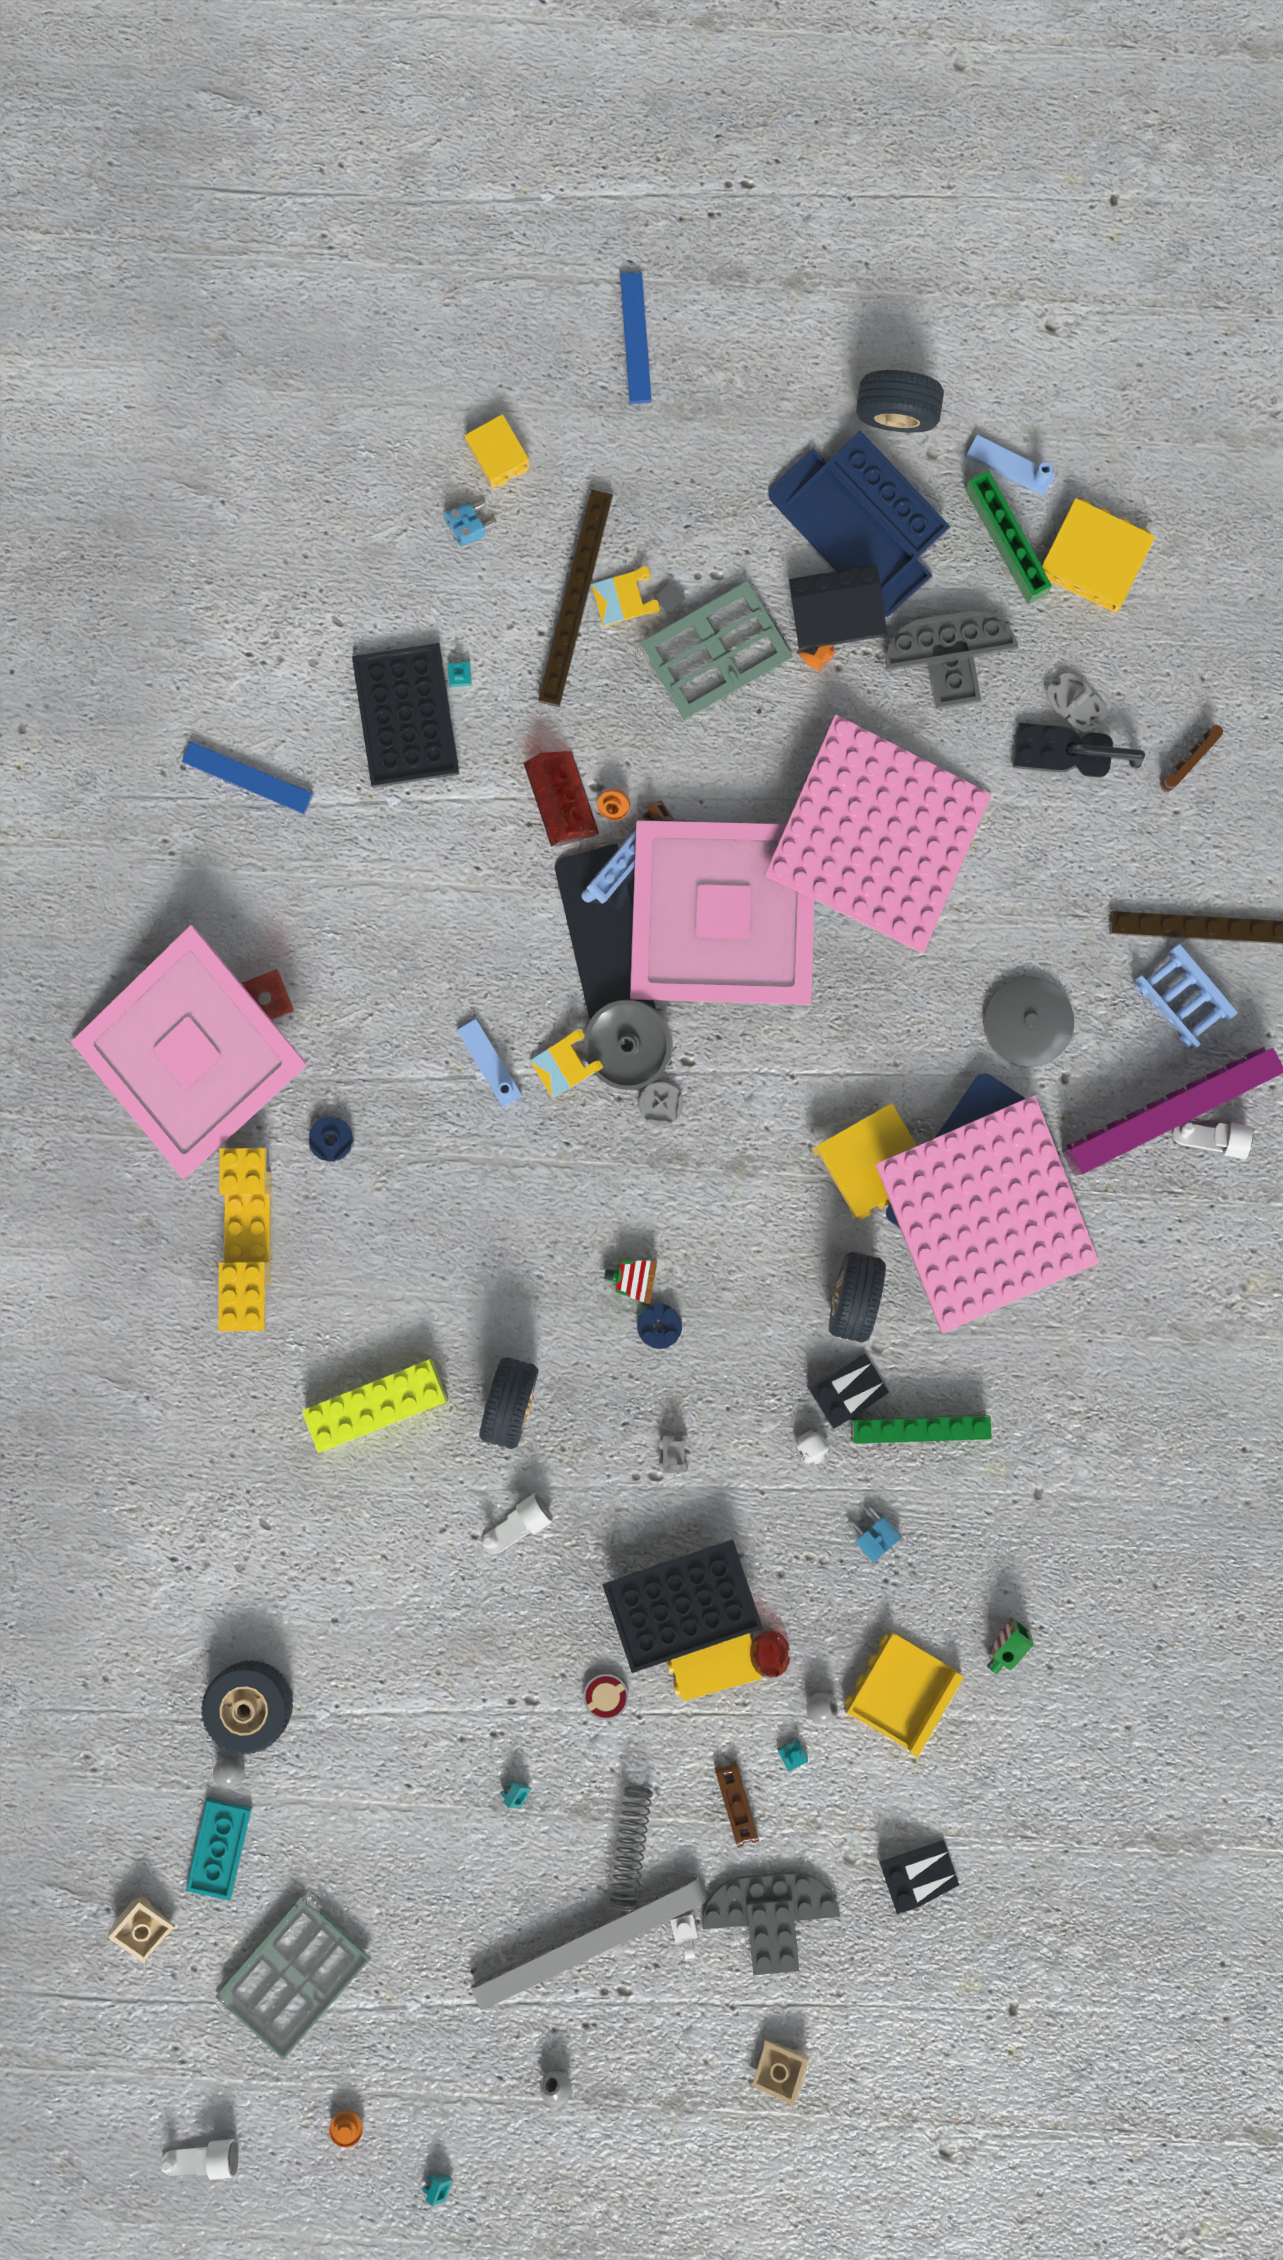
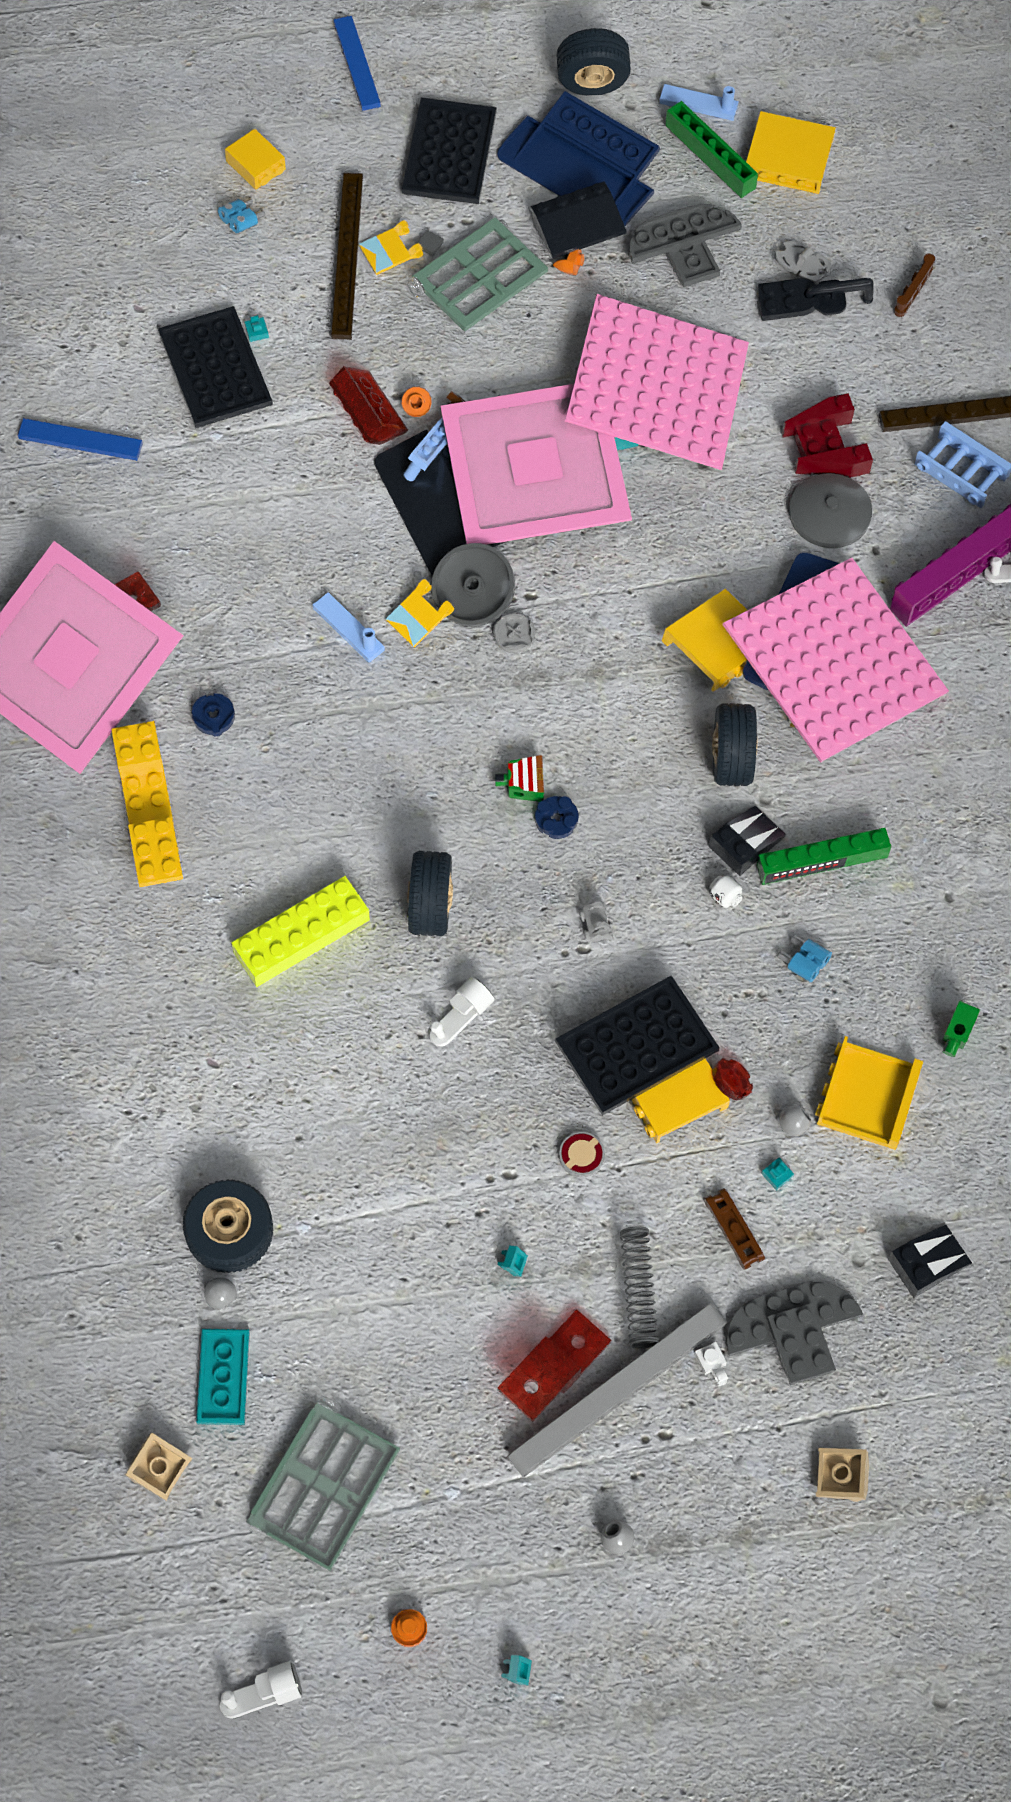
camera: 15 degrees left, 20 degrees down
none -> black plate [402,97,497,204]
none -> clear red bracket [497,1309,612,1422]
none -> dark red wedge [782,393,873,478]

